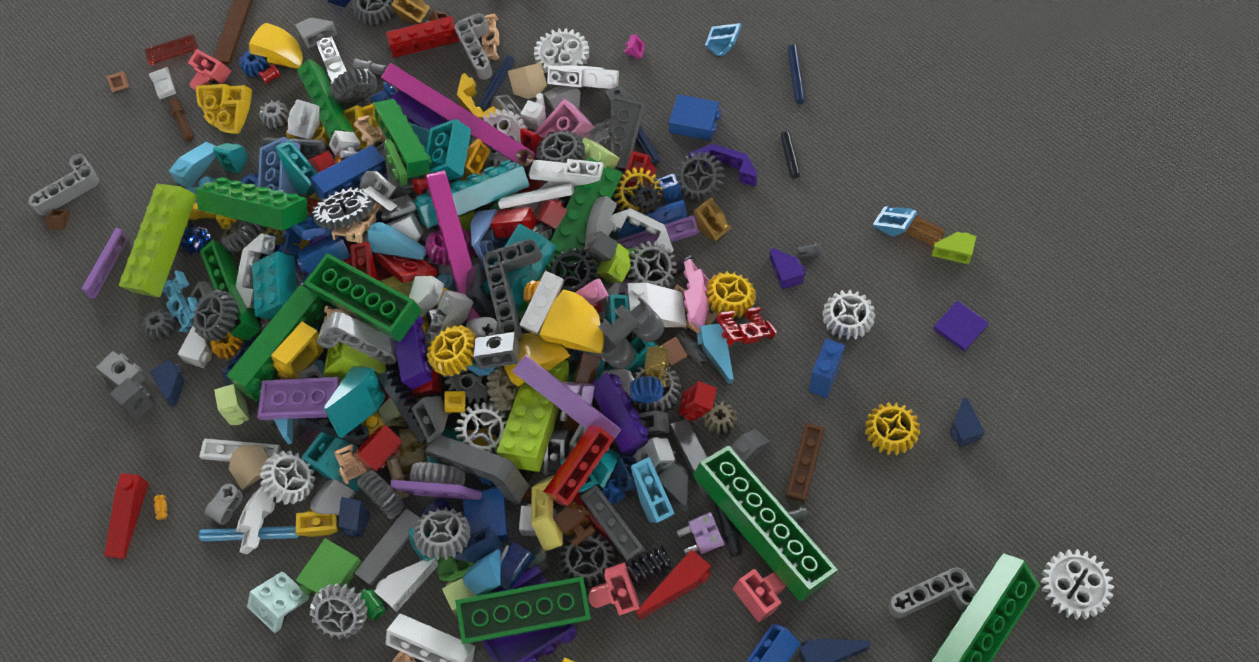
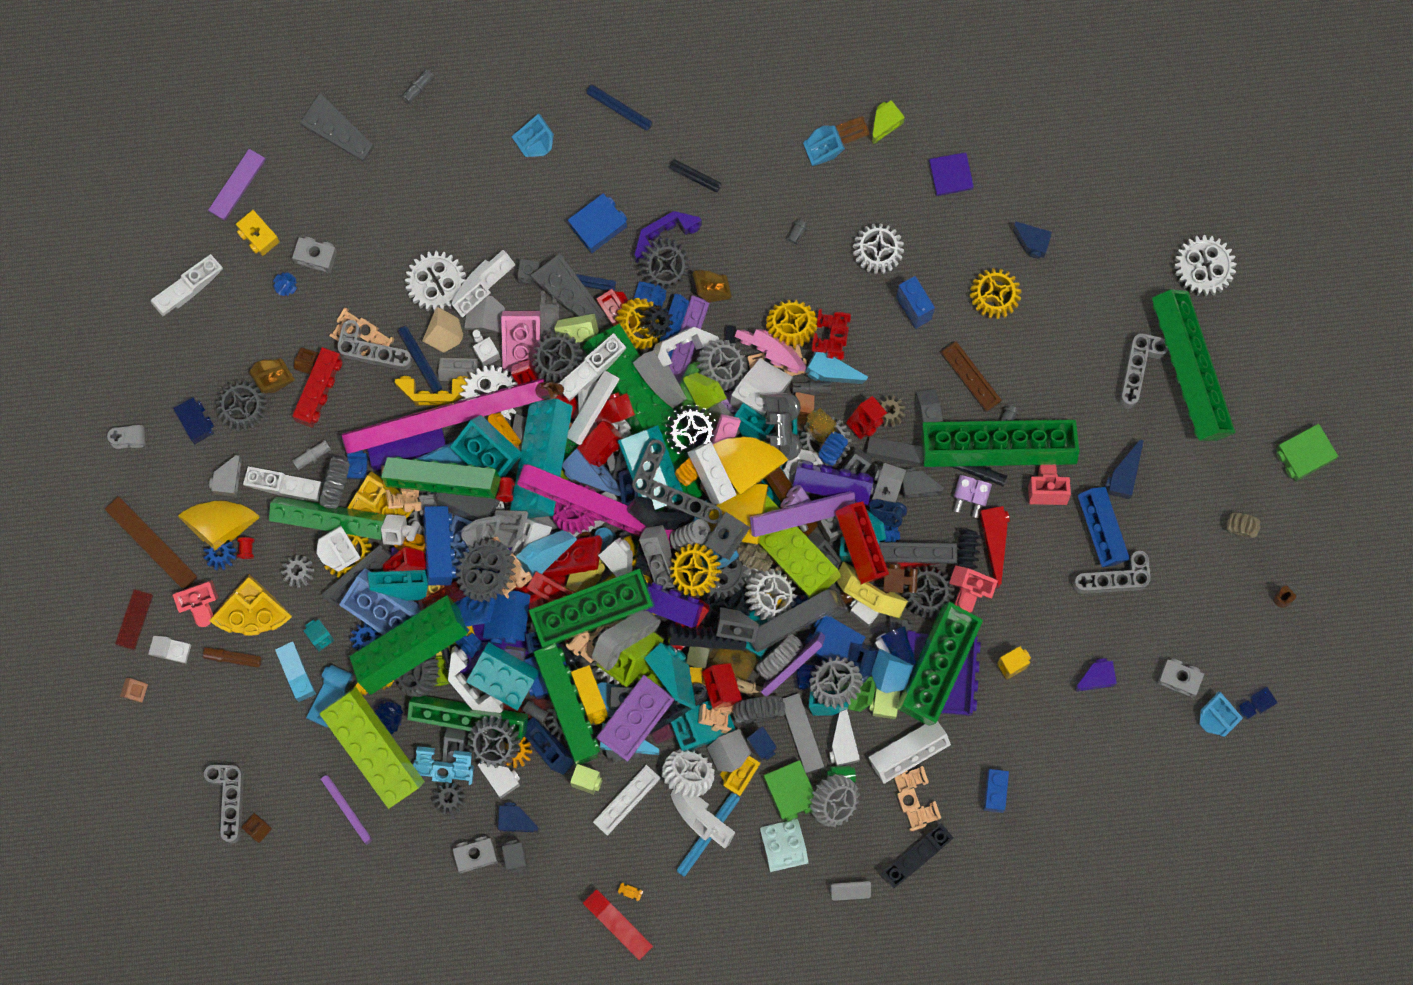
camera: 60 degrees left, 15 degrees up
light grey piece [205,484,244,525] -> none
tan slope [228,445,270,491] -> none
white sticker [364,186,397,211] -> none
bright green hinge [385,139,407,187] -> none
yellow tile [445,391,465,414] -> none
dark grey brick [584,231,618,262] -> none
dark pink tile [623,34,645,59] -> none
medium azure slope [631,457,675,523] -> none
dark purple slope [769,248,806,289] -> none

